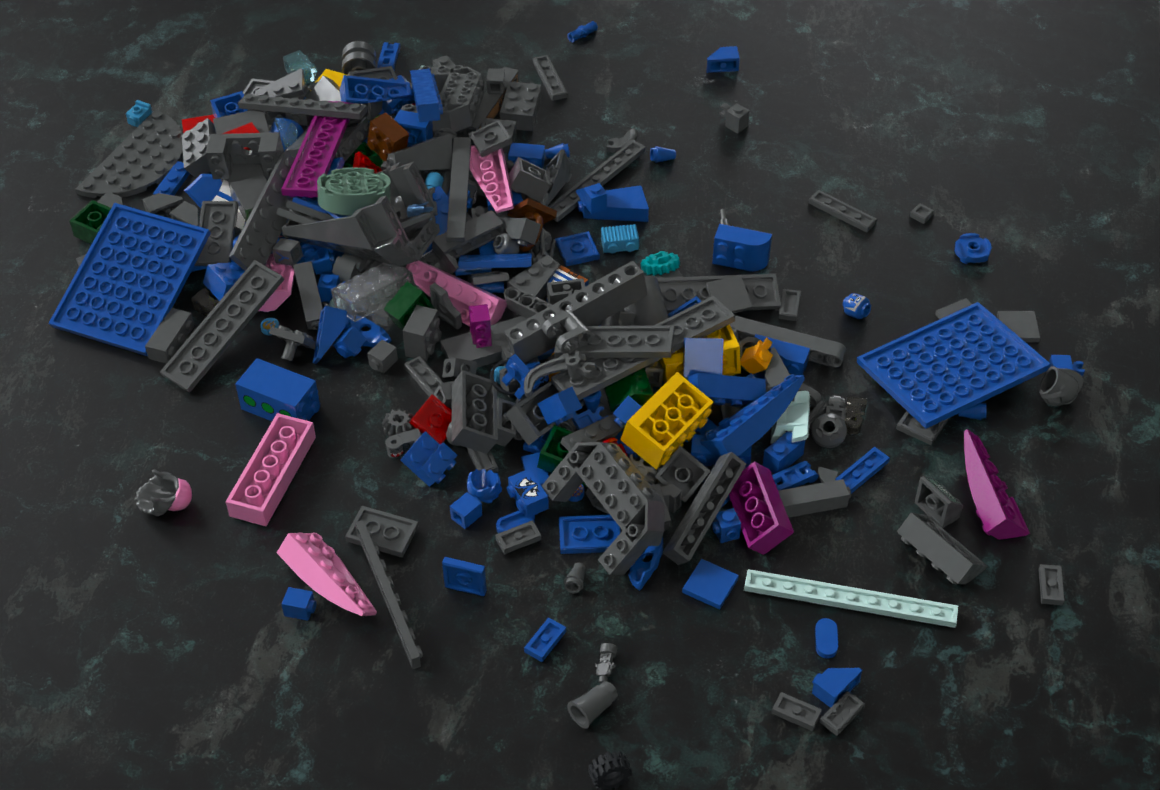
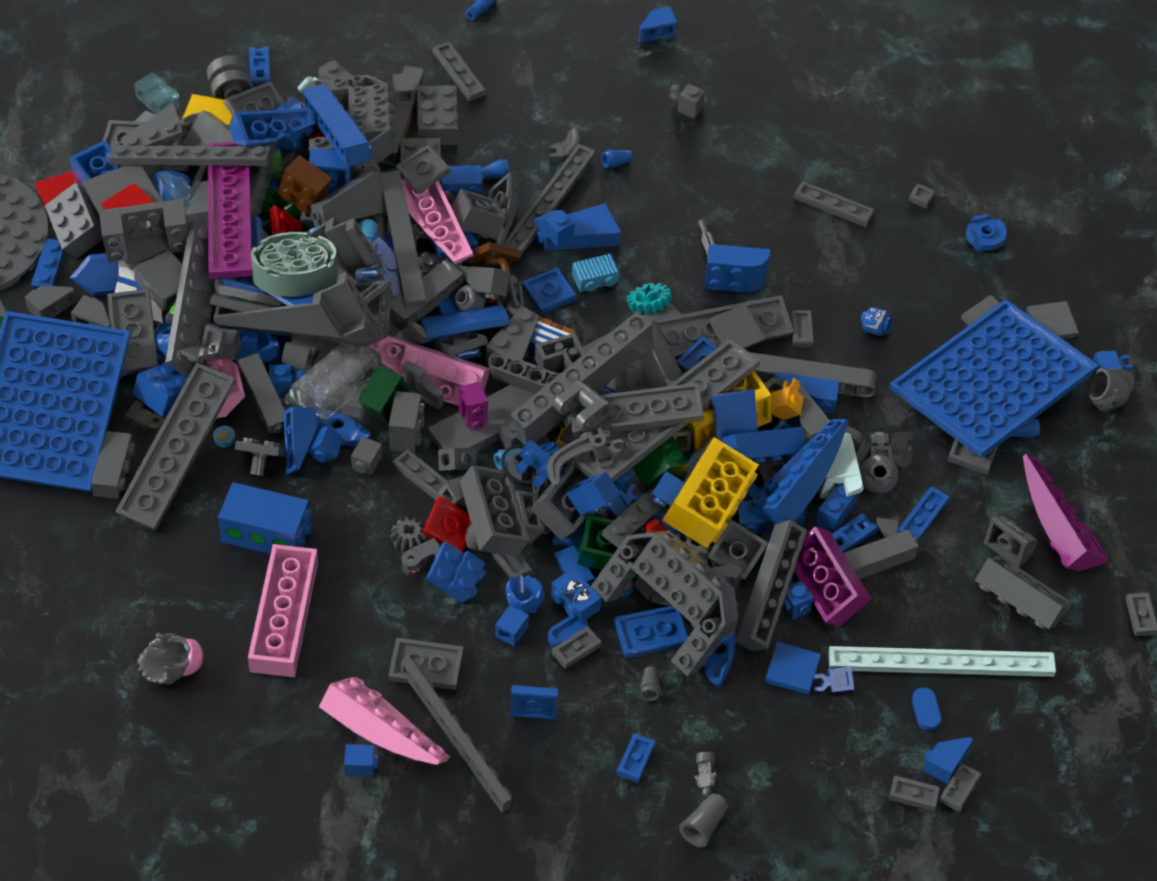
camera: 15 degrees left, 5 degrees up
none -> dark grey bracket [180,324,228,362]
none -> plate [812,666,854,692]

